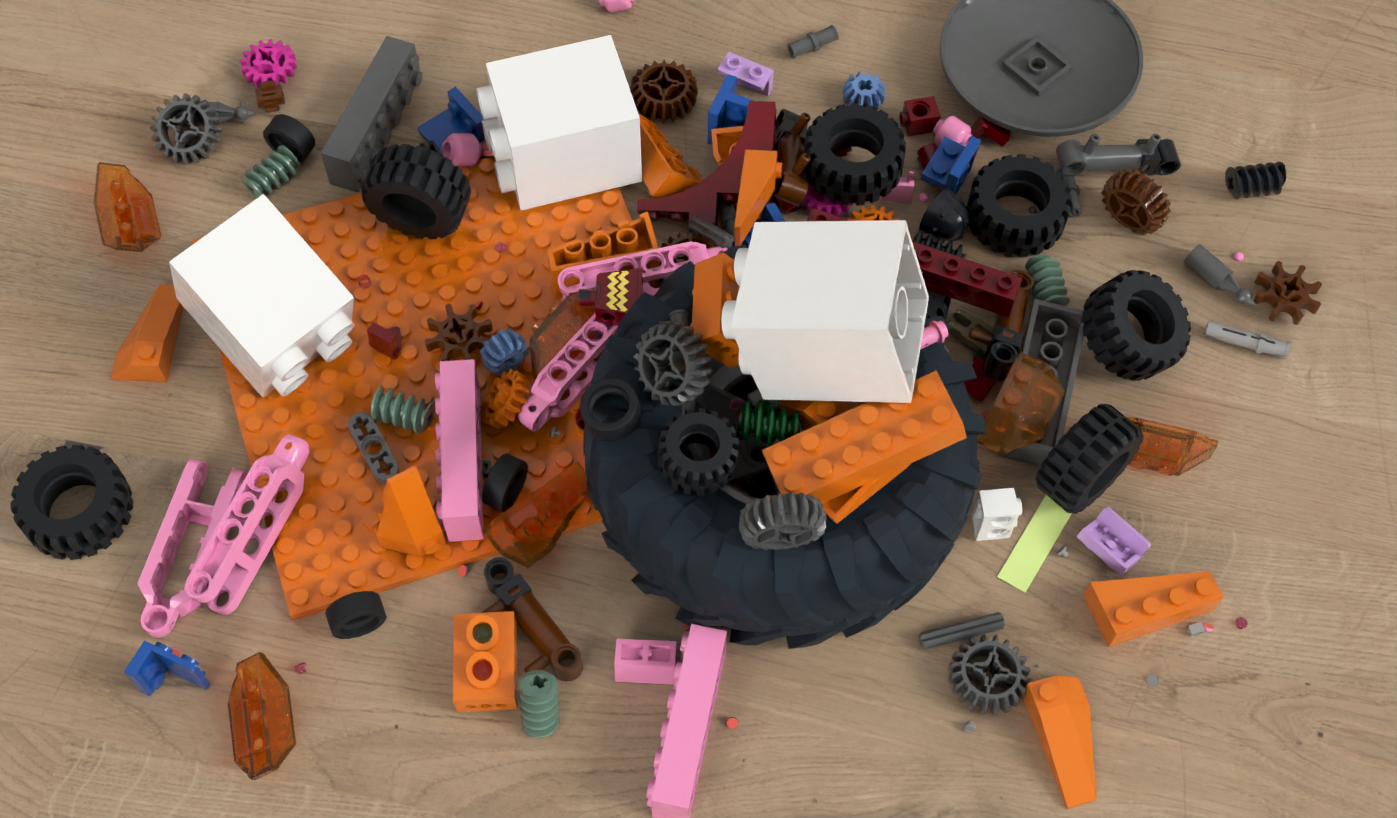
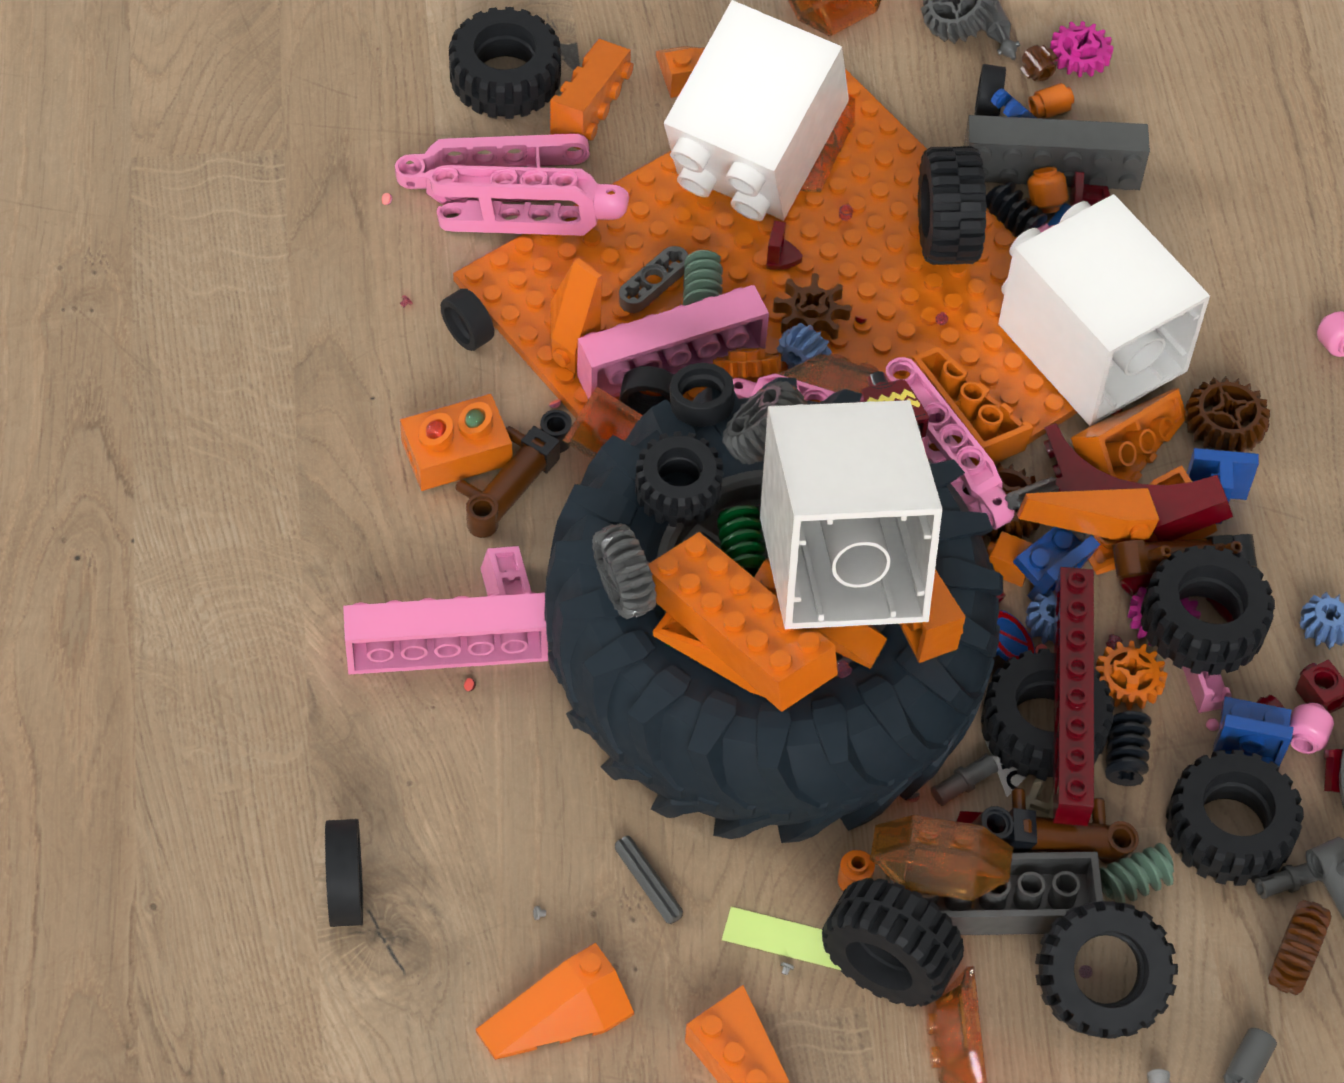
camera: 70 degrees right, 5 degrees down
blue bracket [124,640,210,696] -> none
clear orange wedge [228,652,296,780] -> none
sand green piece [241,145,300,198] -> none
sand green piece [519,670,560,738] -> none
lavender bracket [718,52,774,96] -> none
black helmet [919,188,970,244] -> none
bright pink pin [920,320,948,350] -> none
dark grey gear [948,634,1030,716] -> none
white brick [971,488,1022,541] -> none
lavender bracket [1077,506,1151,576] -> none
none -> orange wedge [550,39,634,150]
none -> orange brick [838,850,875,892]
none -> blue hinge [991,88,1037,118]
none -> orange head [1027,167,1069,213]
none -> orange brick [1028,83,1074,119]
none -> dark red tile [1069,172,1110,206]

